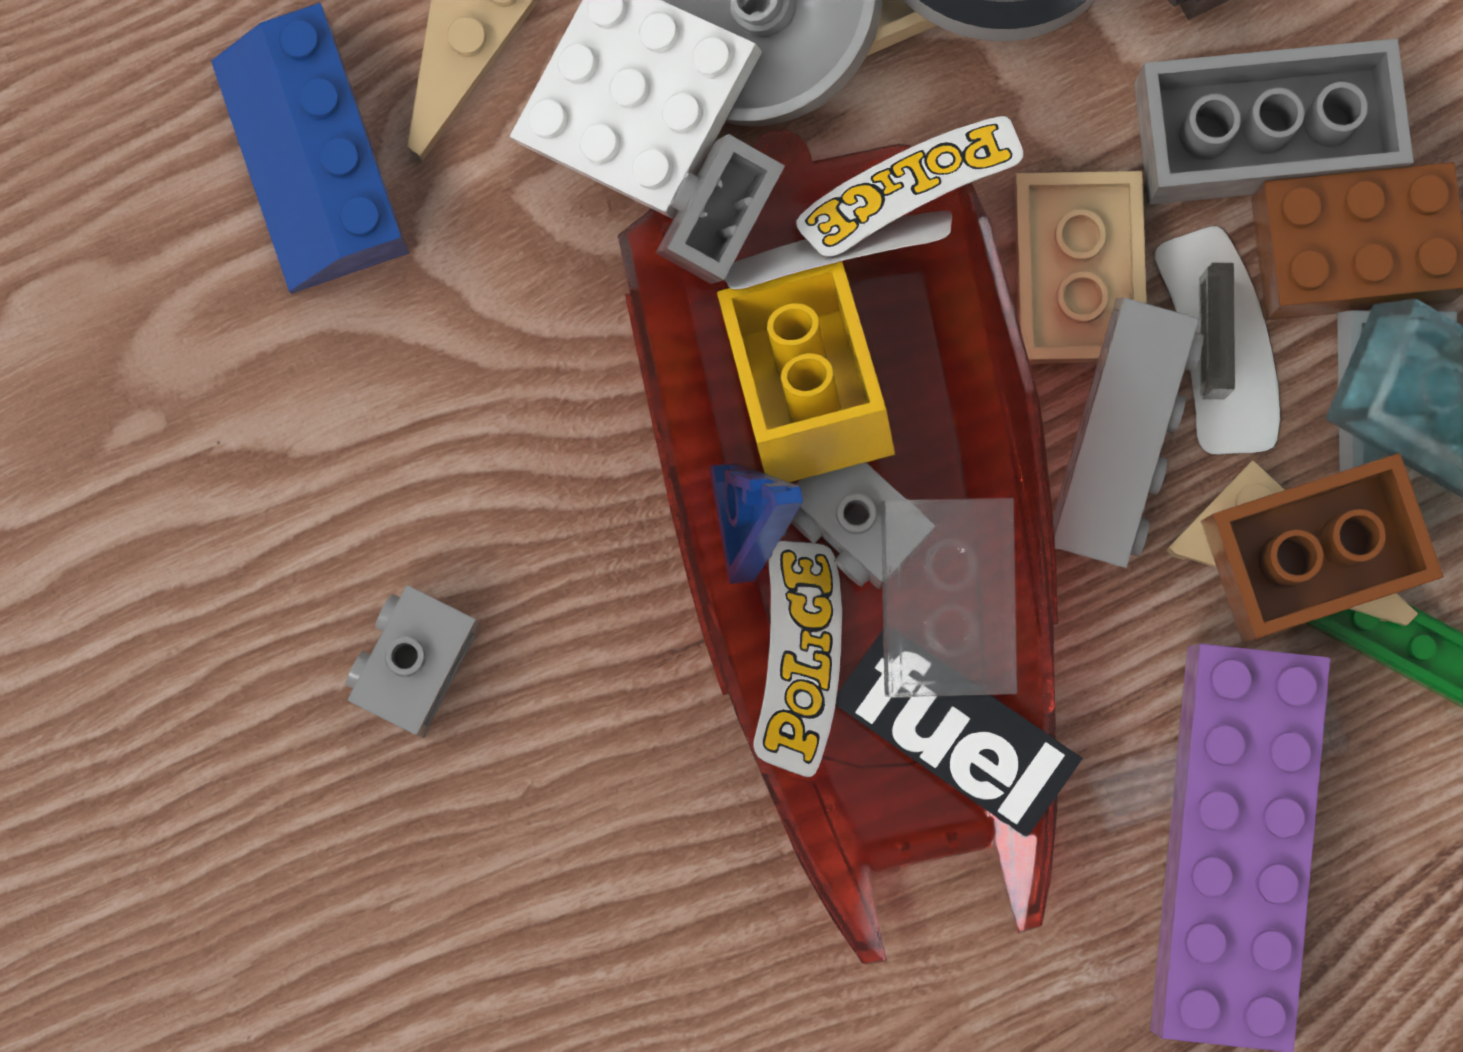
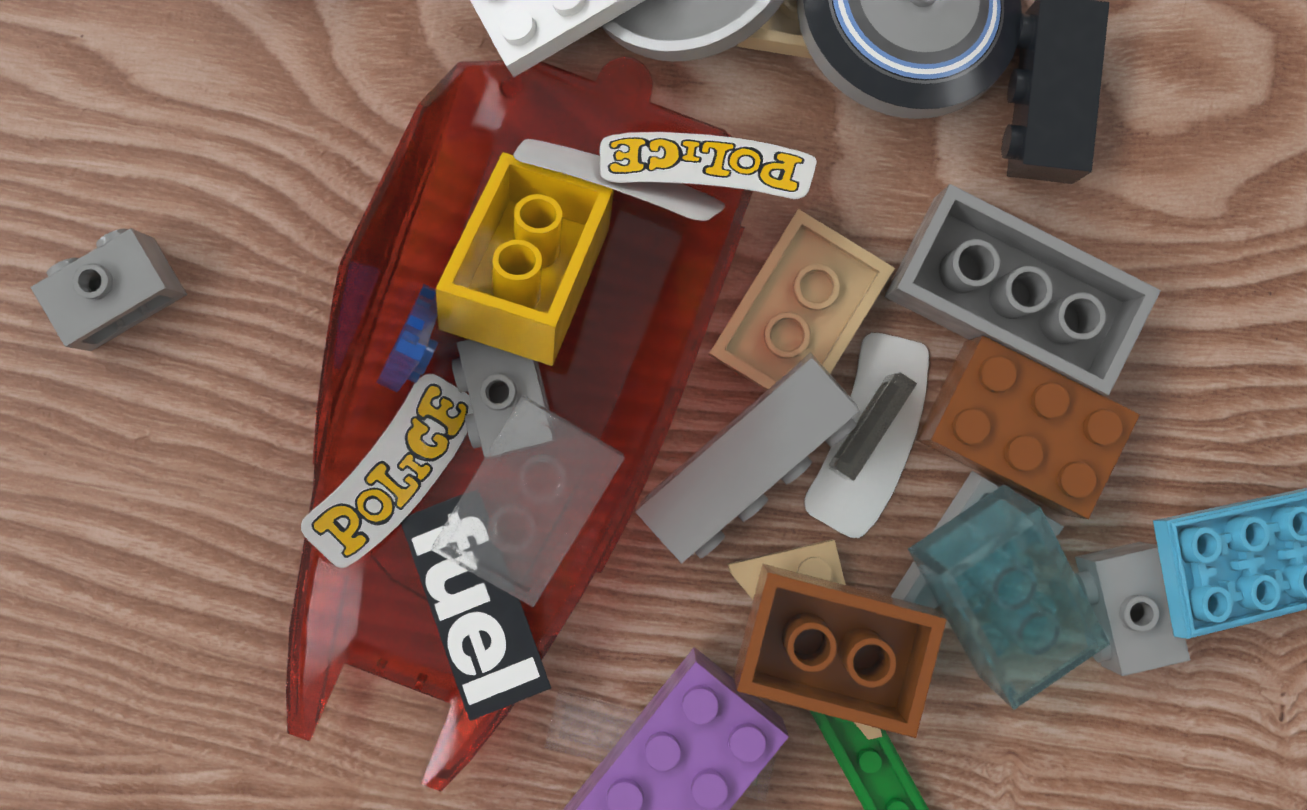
camera: 30 degrees right, 5 degrees up
light grey brick [656,134,785,284] -> none

